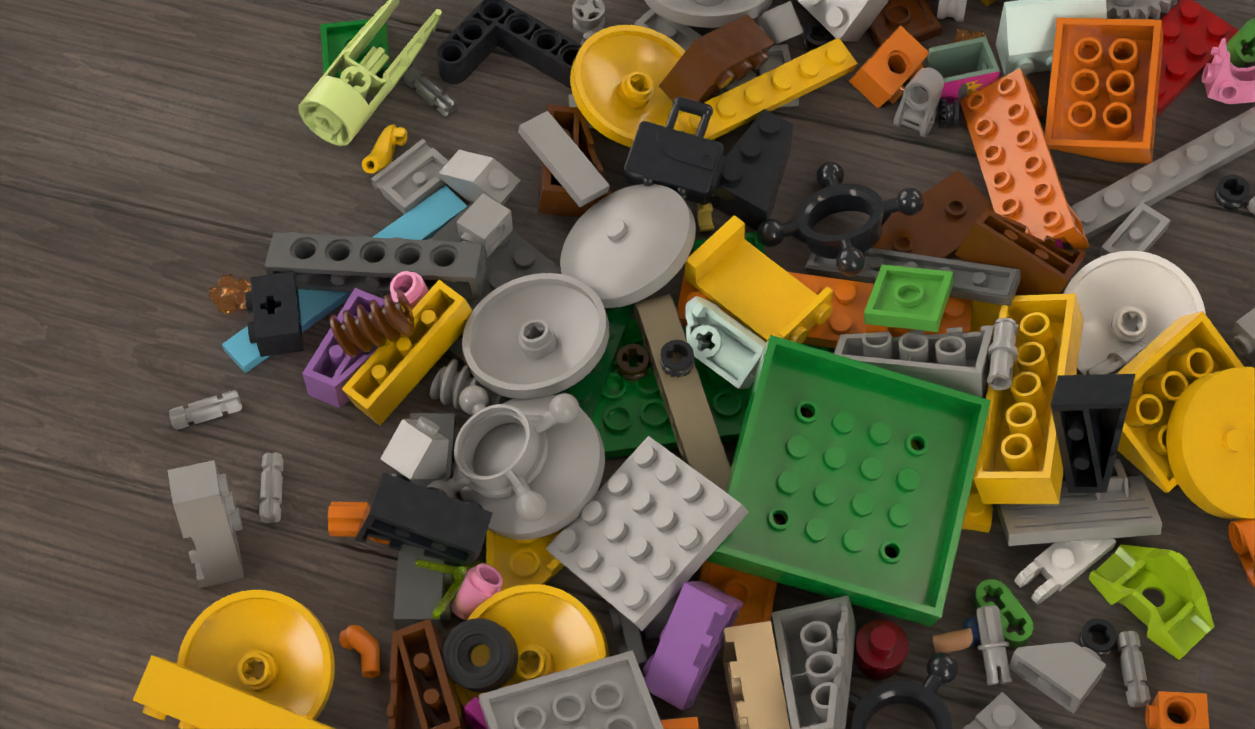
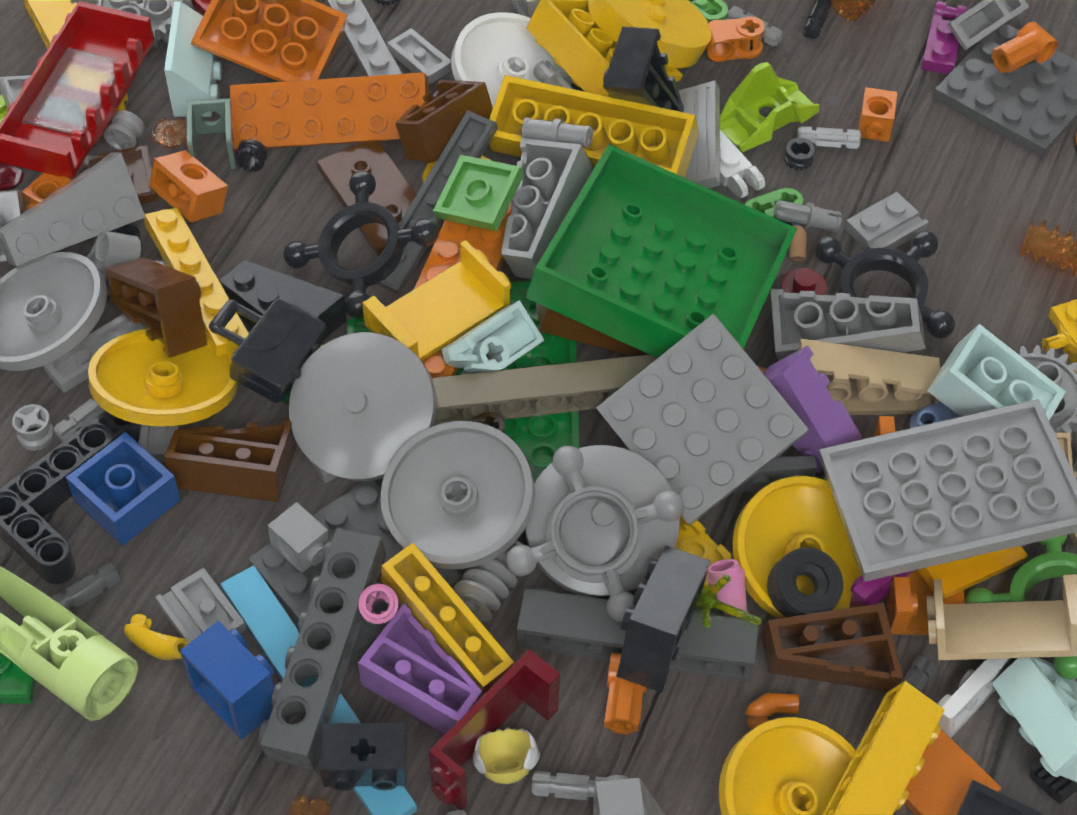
camera: 85 degrees left, 5 degrees down
reddish brown piece [330,290,414,358] -> none
light grey slope [380,417,449,479] -> none
light grey slope [437,150,521,205] -> none
light grey tile [518,111,610,207] -> none
black bush [660,339,694,378] -> none
light grey piece [893,67,944,138] -> none
light grey slope [1009,642,1106,714] -> none
none -> blue brick [66,432,181,546]
none -> blue brick [180,620,275,740]
none -> dark red panel [429,649,560,810]
none -> light yellow hair [472,727,540,784]

